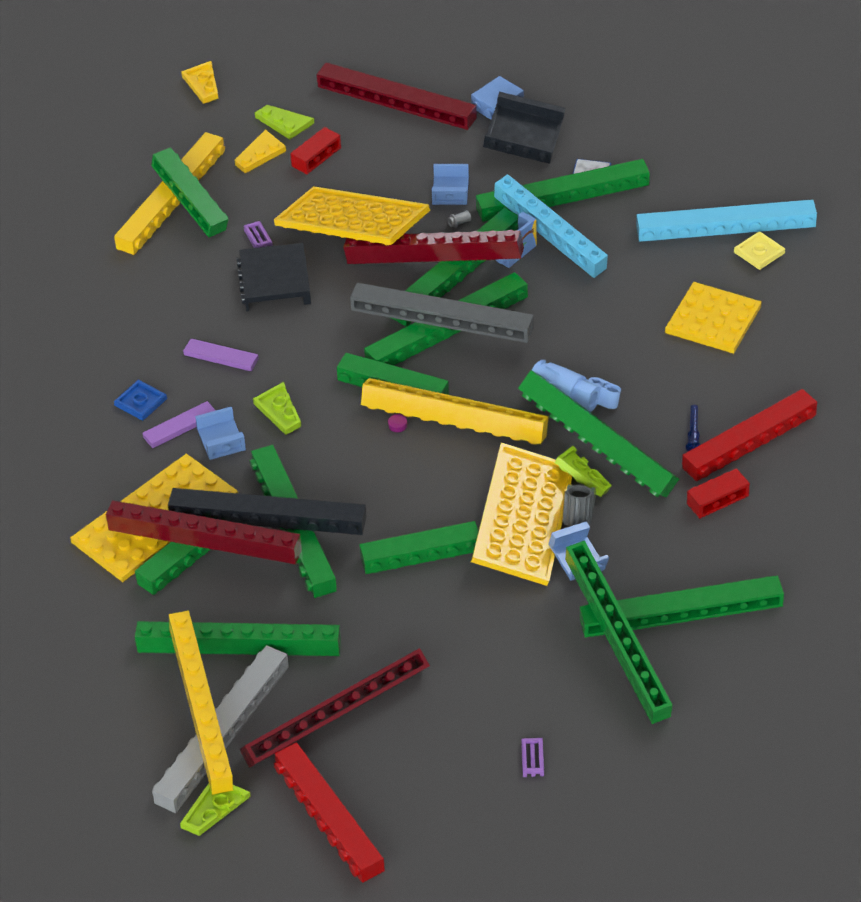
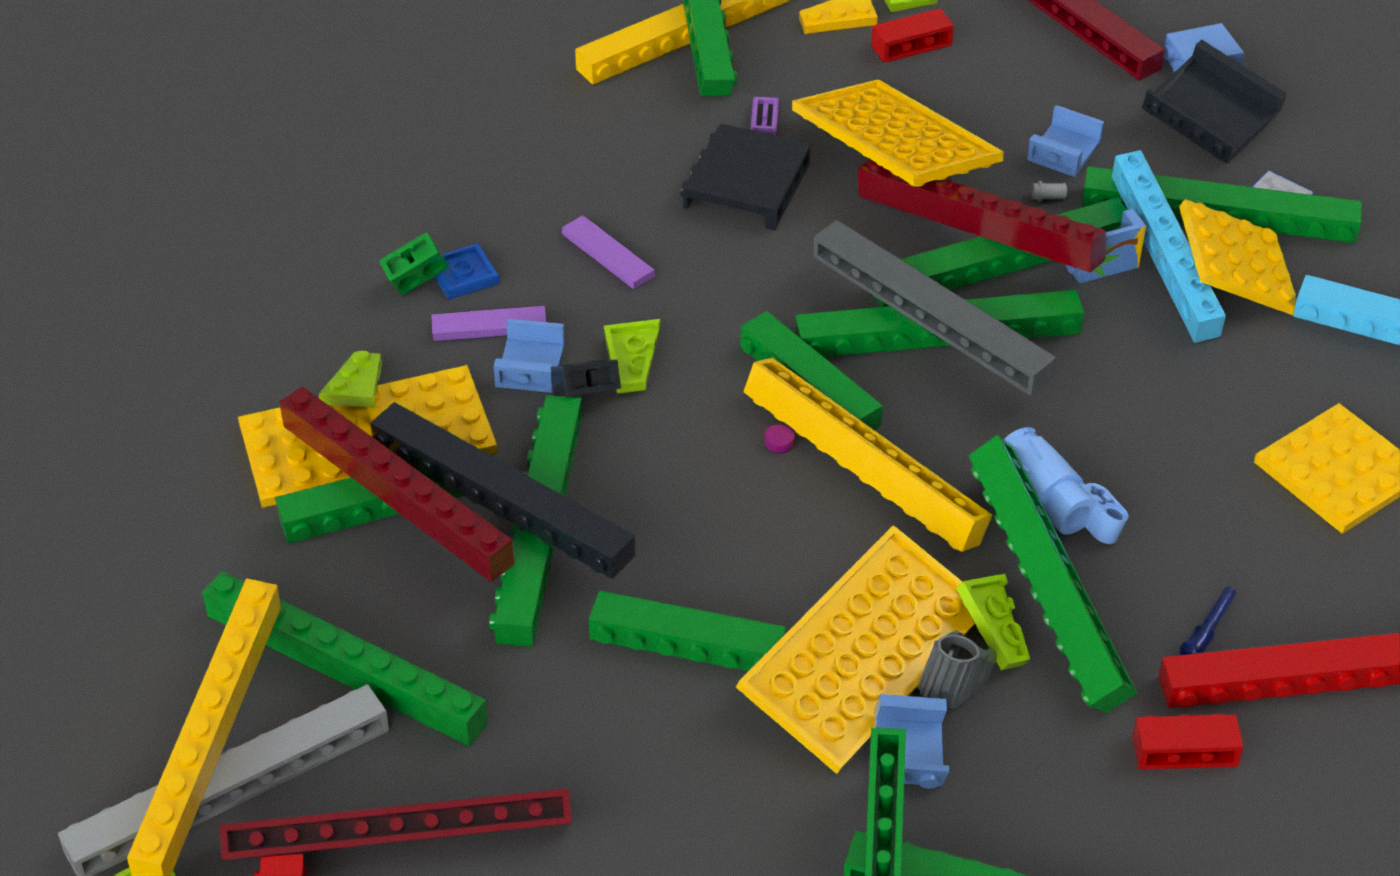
camera: 25 degrees right, 0 degrees up
none -> lime wing [319,350,382,408]
none -> green brick [379,232,450,296]
none -> black brick [550,359,621,396]
none -> yellow plate [1179,199,1297,315]

